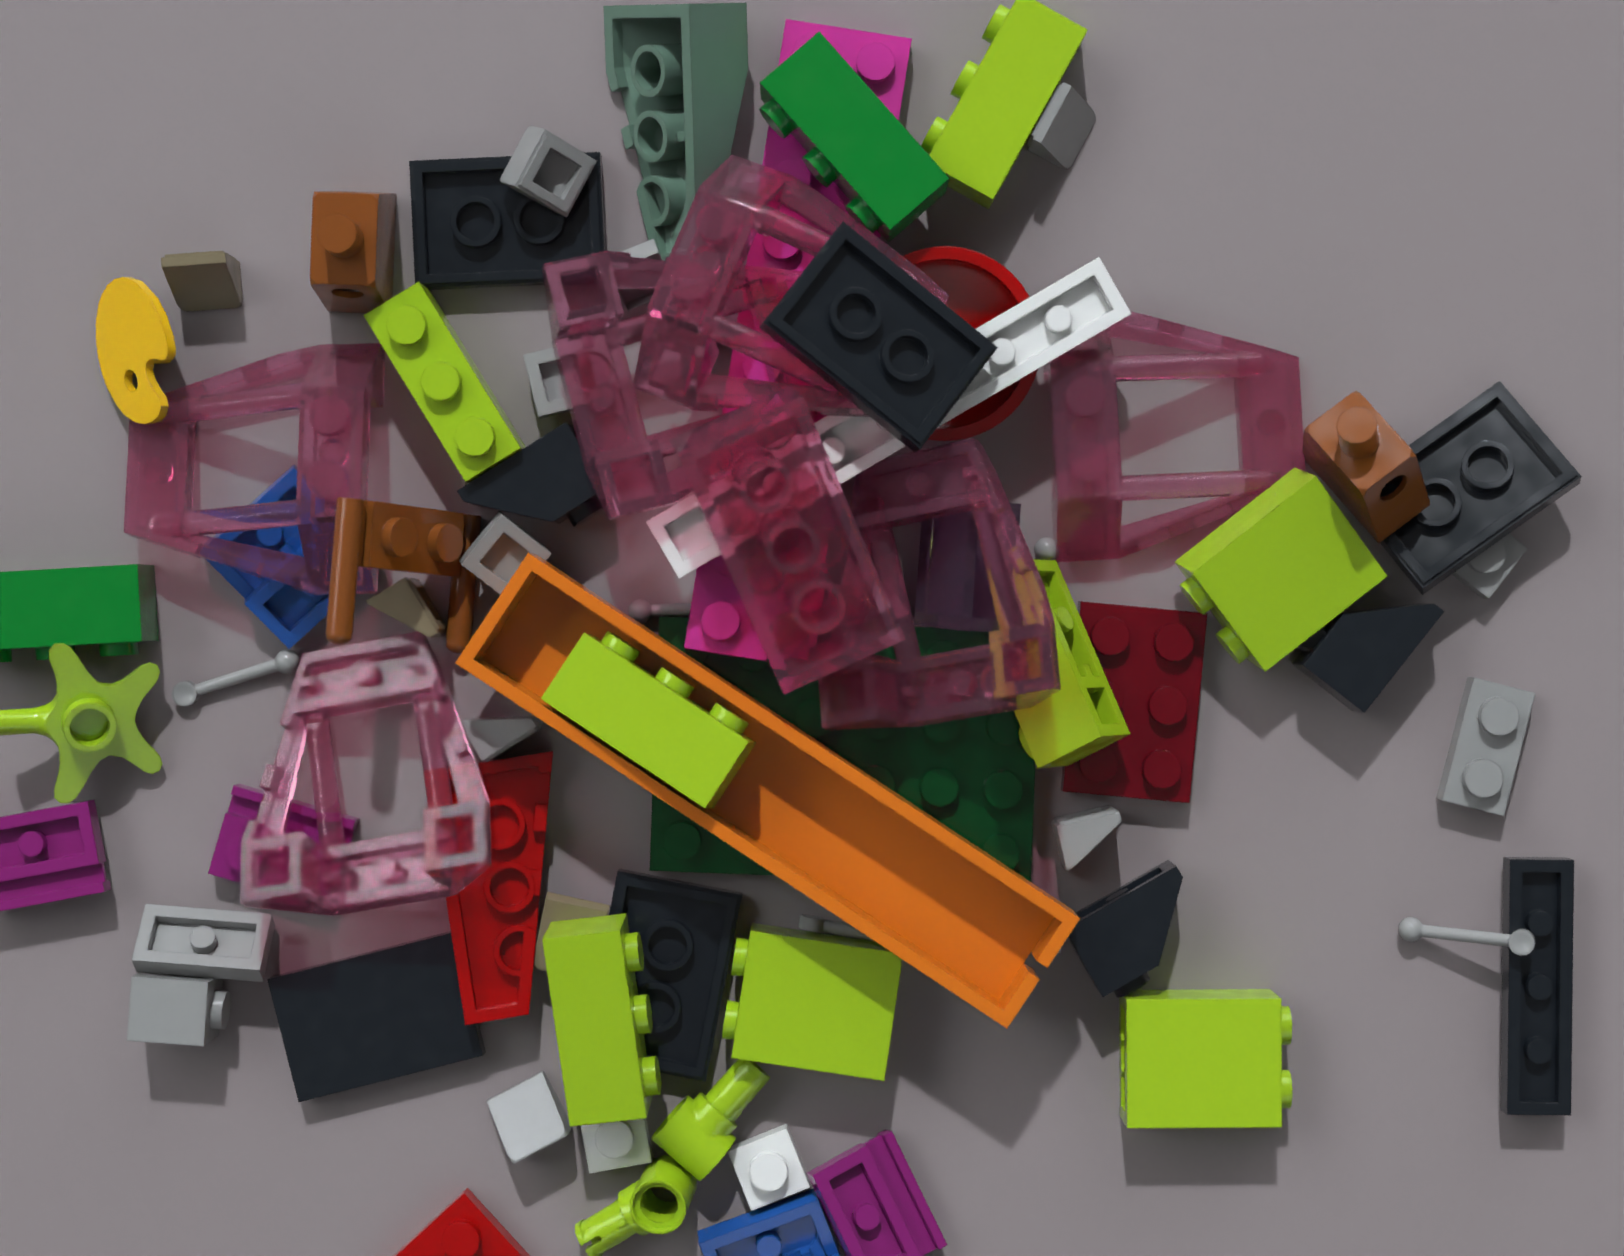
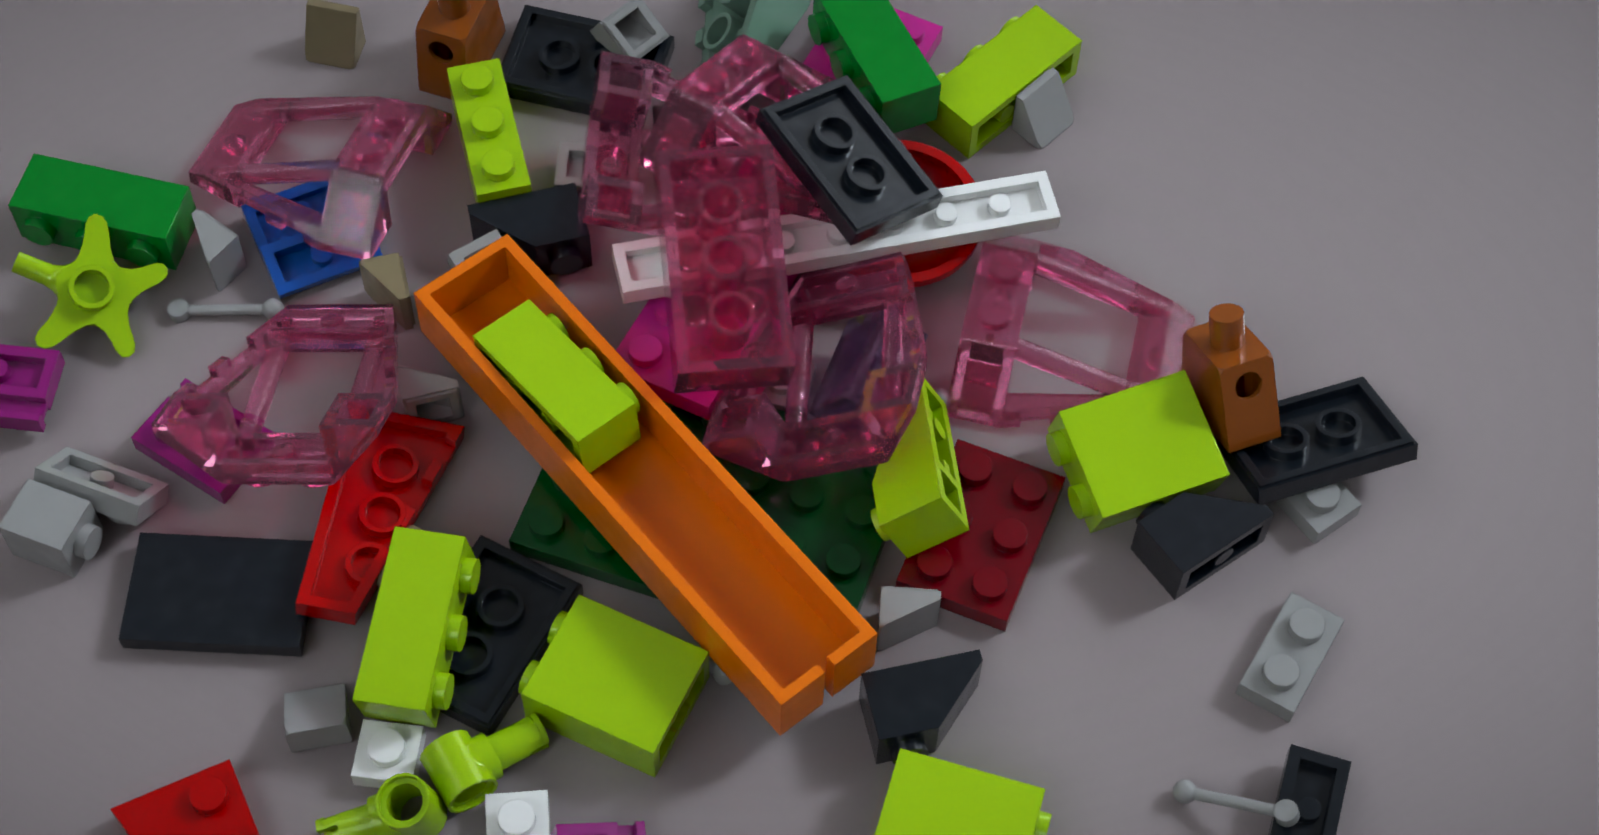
camera: 15 degrees right, 30 degrees down
yellow piece [96,277,176,424] -> none
dark orange plate [325,497,482,654] -> none
none -> light grey slope [191,208,247,291]

